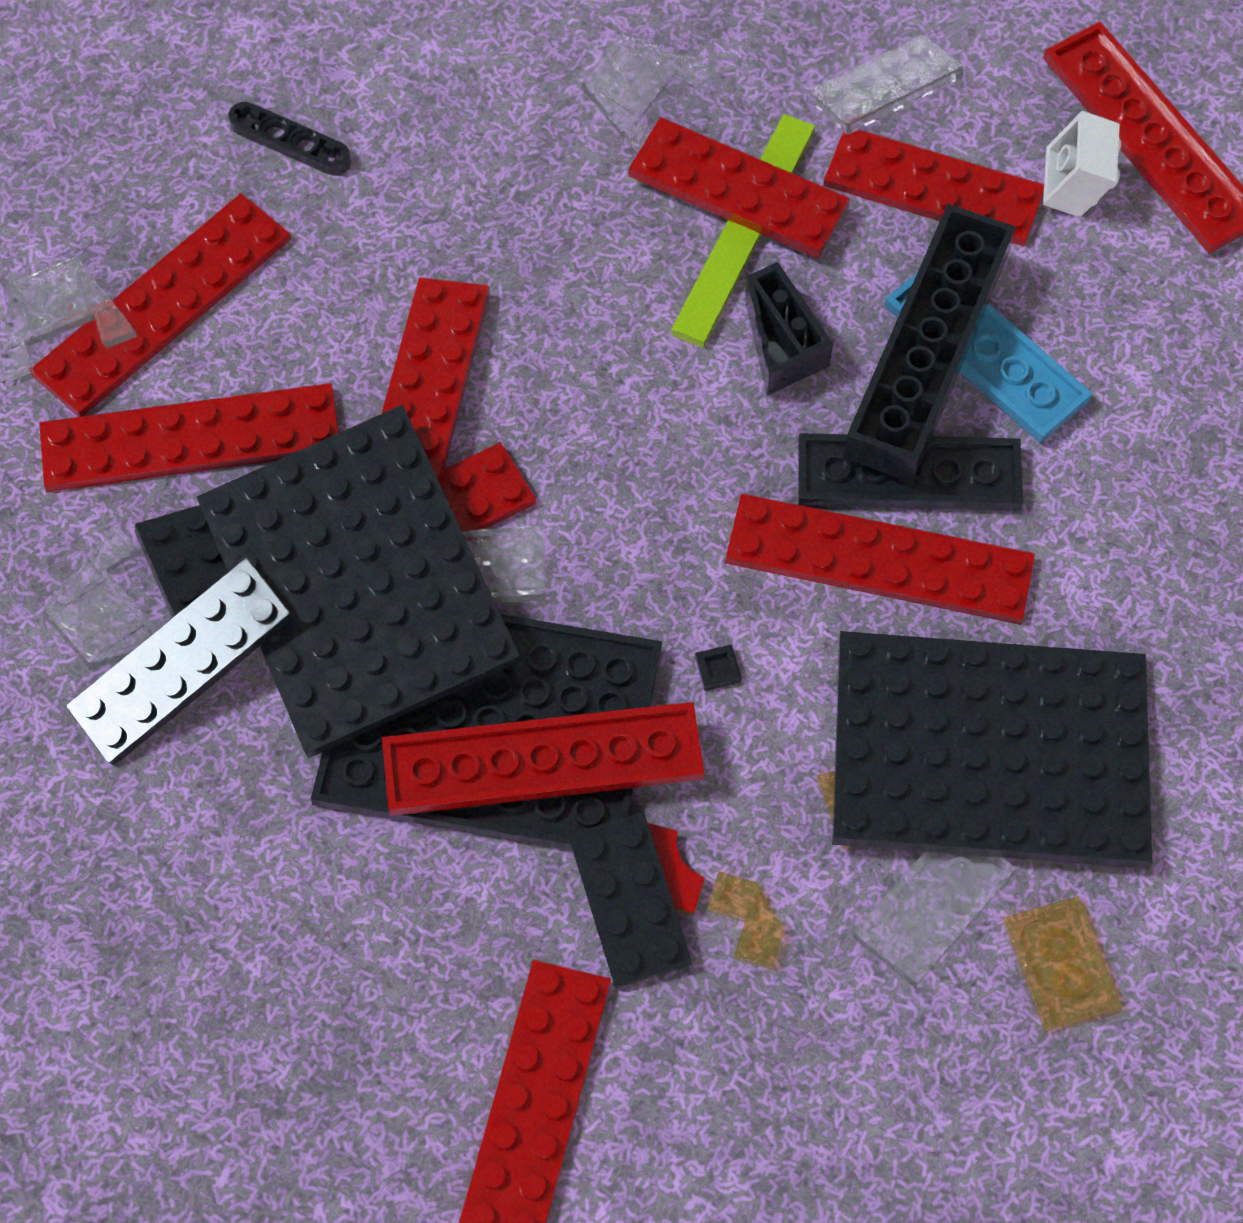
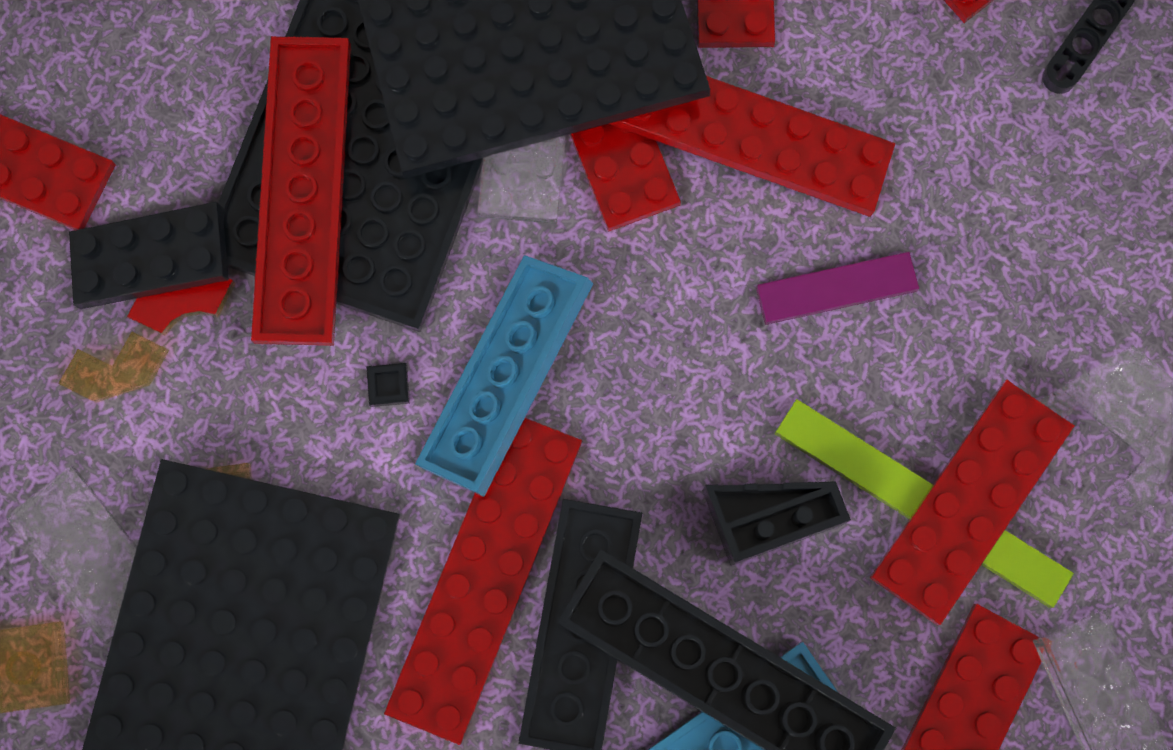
camera: 100 degrees right, 15 degrees up
none -> dark azure plate [415,255,593,497]
none -> magenta tile [756,252,919,325]

